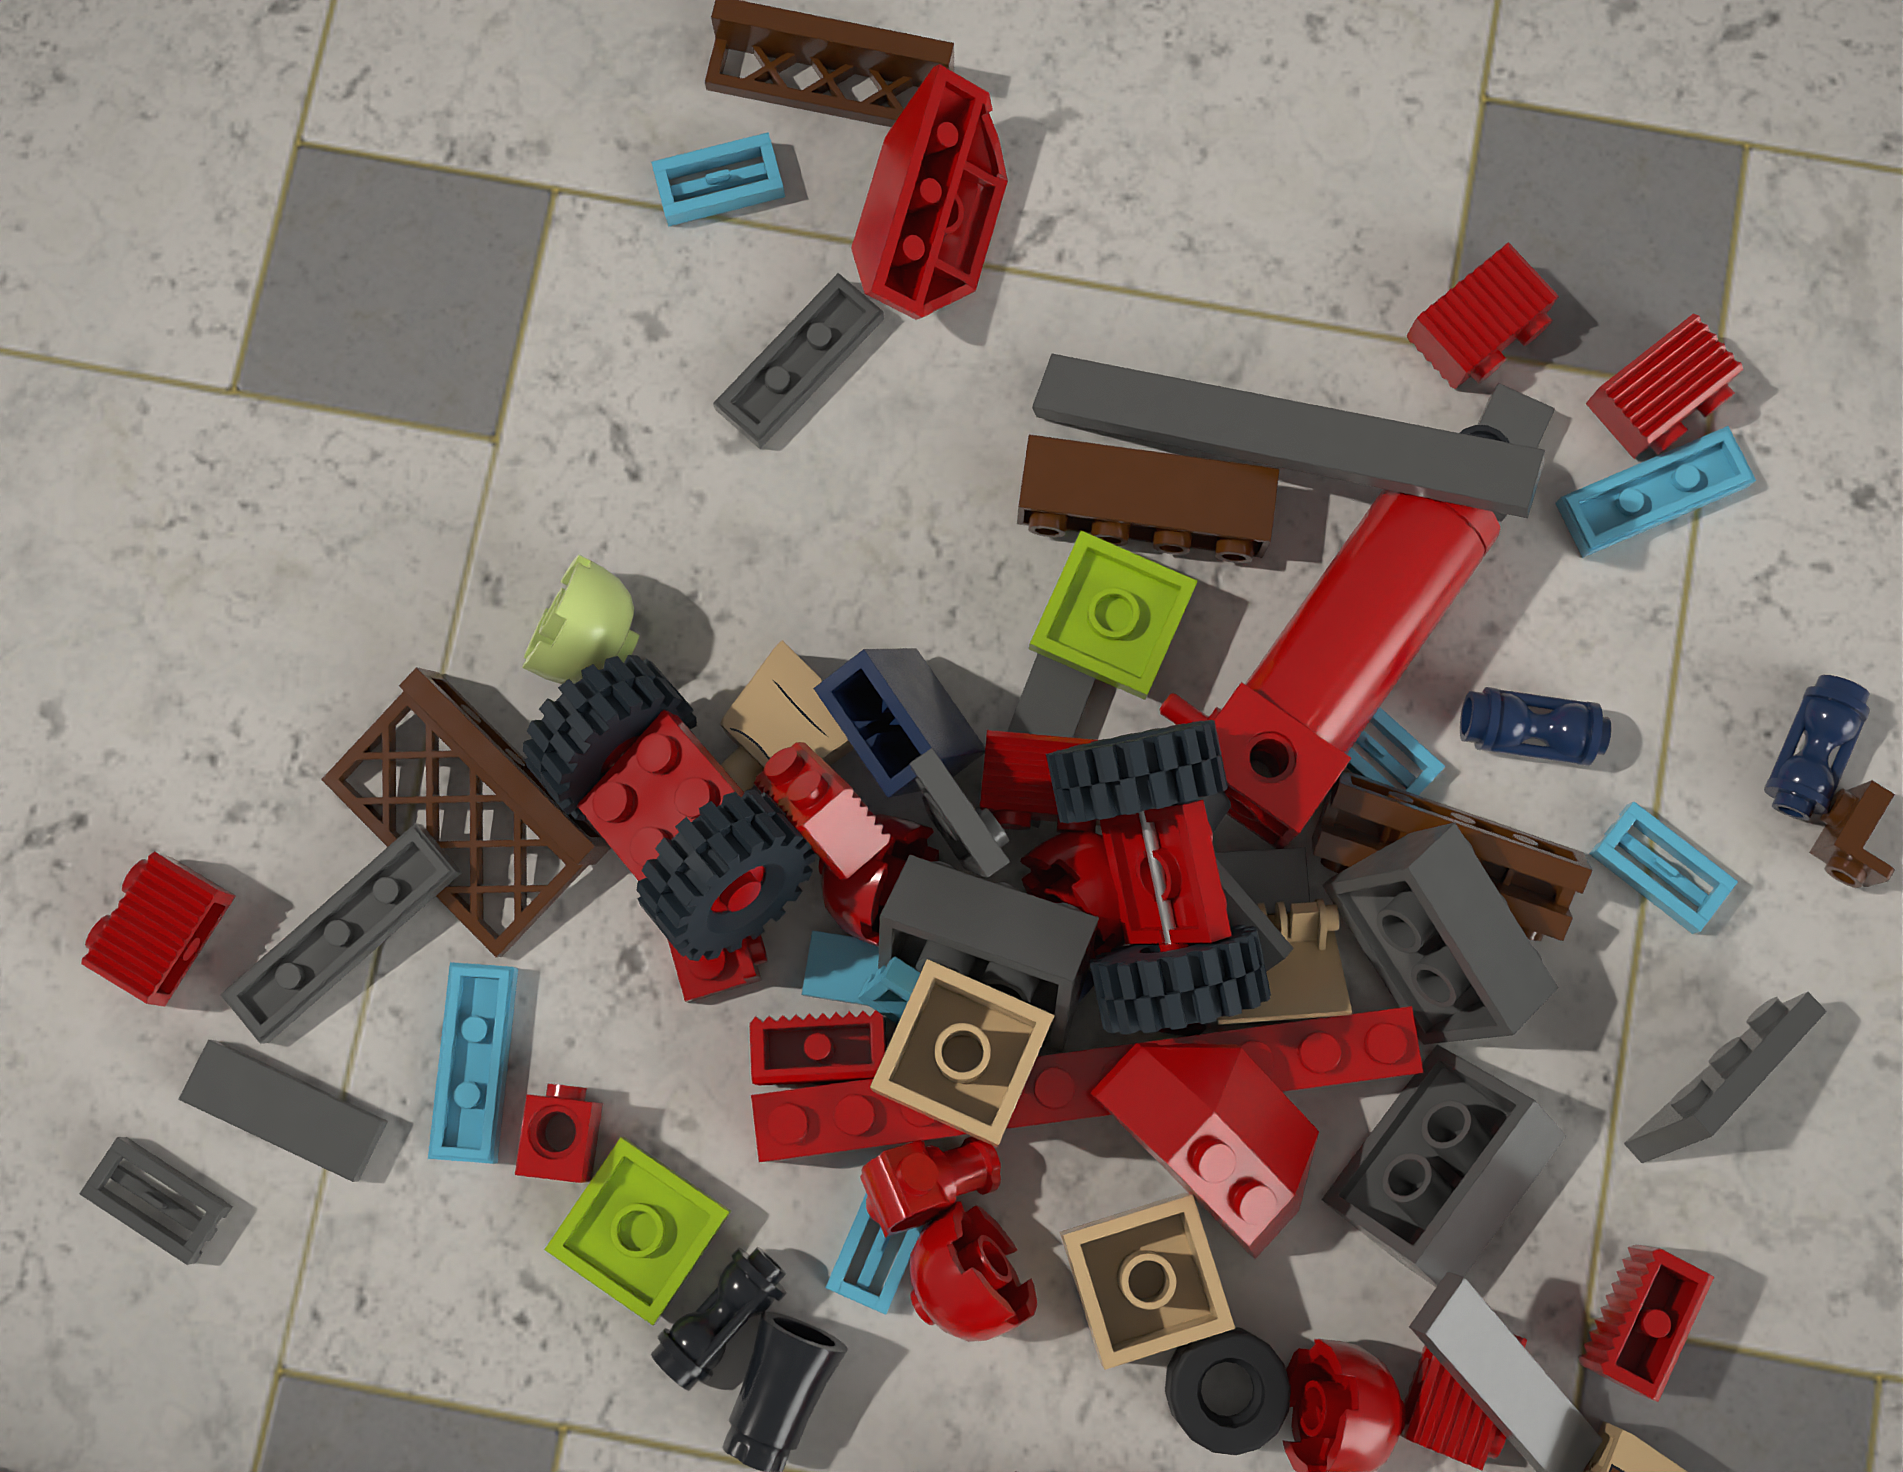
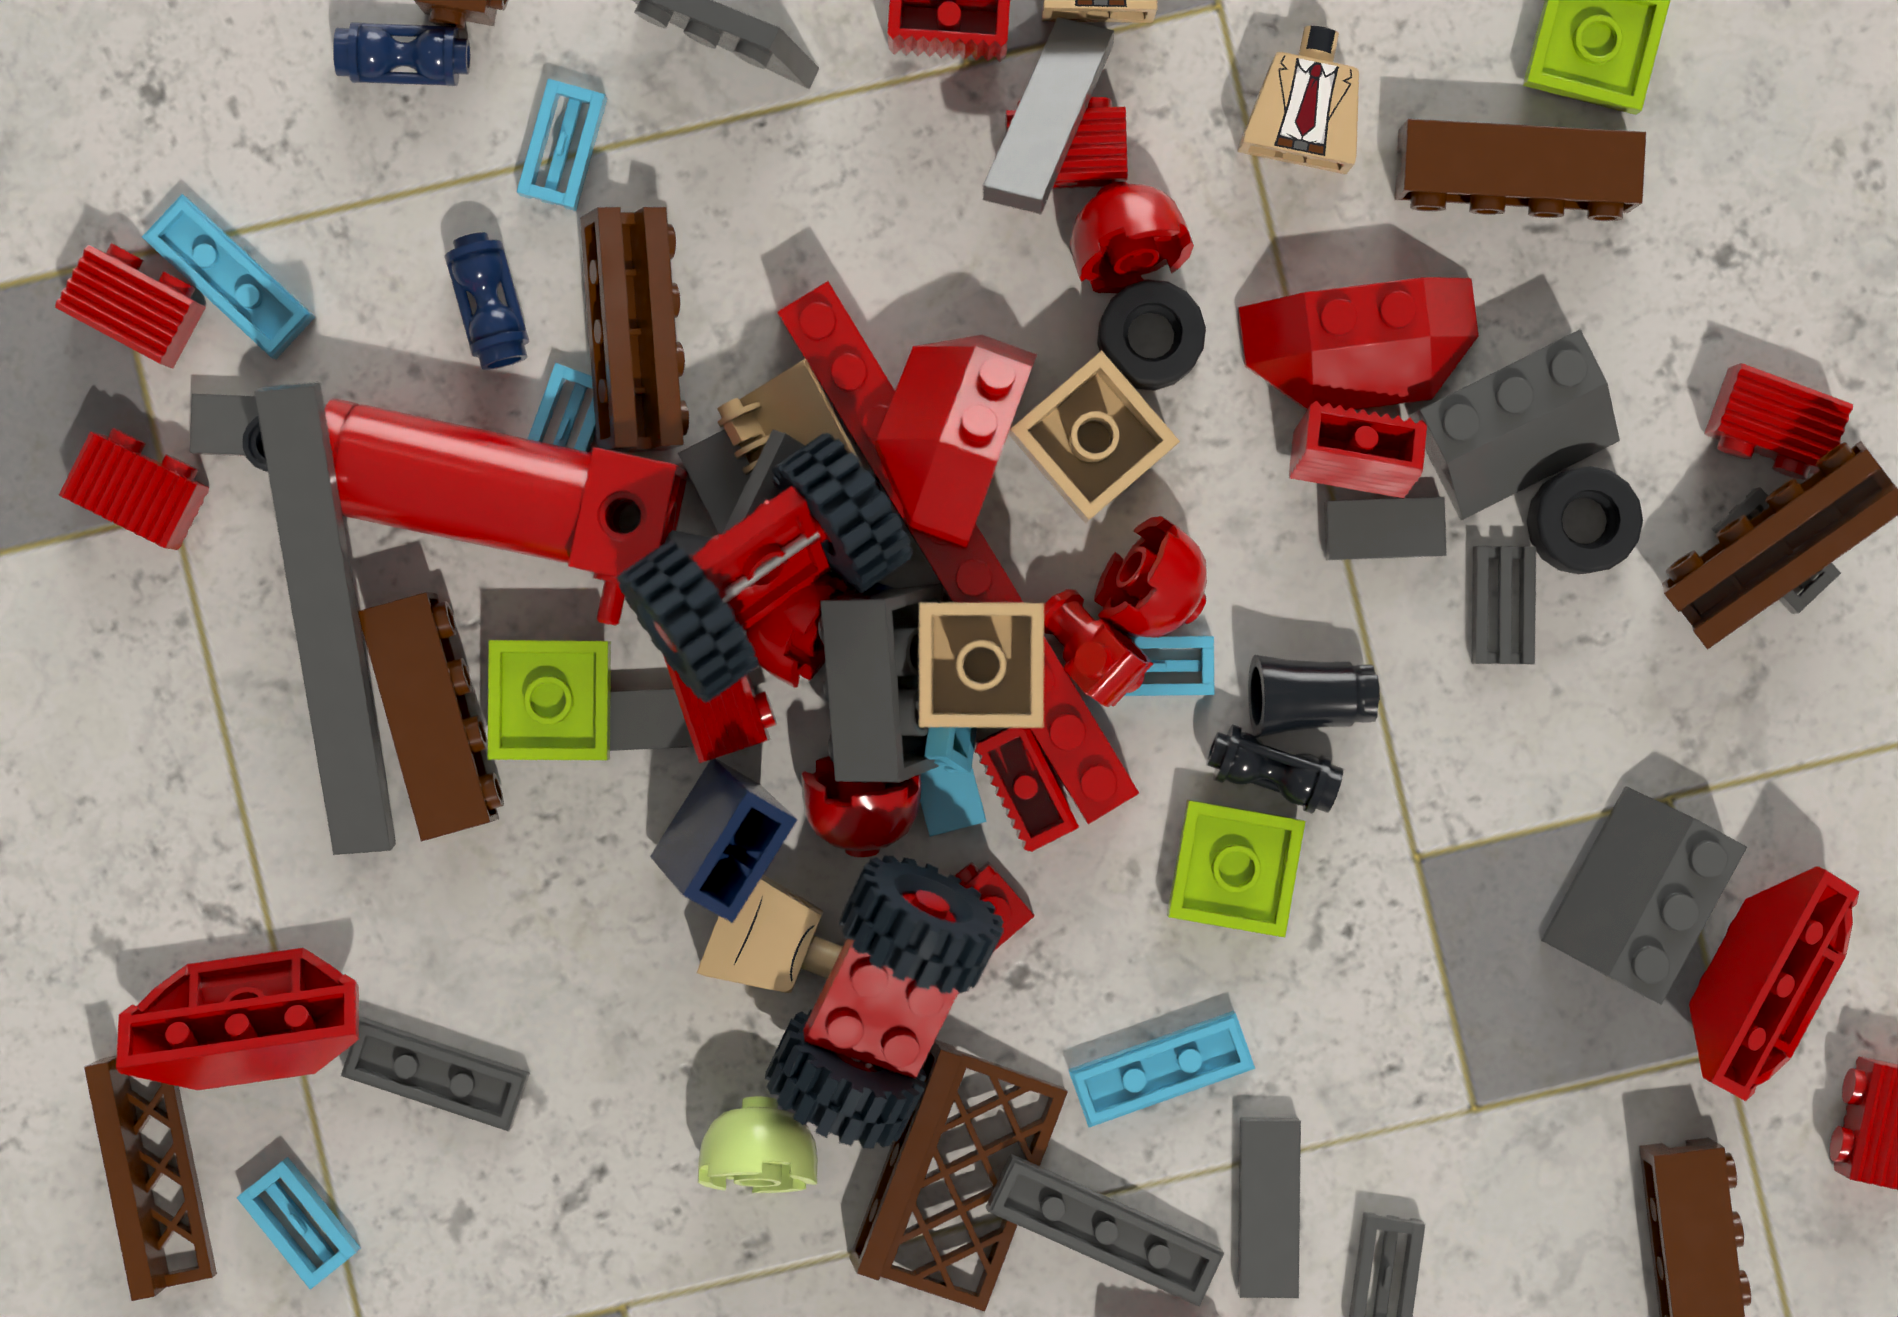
camera: 115 degrees left, 10 degrees up
red brick [515,1083,603,1183] -> none
red brick [754,742,890,880] -> none
dark grey wing [909,748,1010,878] -> none
dark grey slope [1321,1044,1566,1287] -> none
dark grey slope [1322,823,1558,1045] -> none

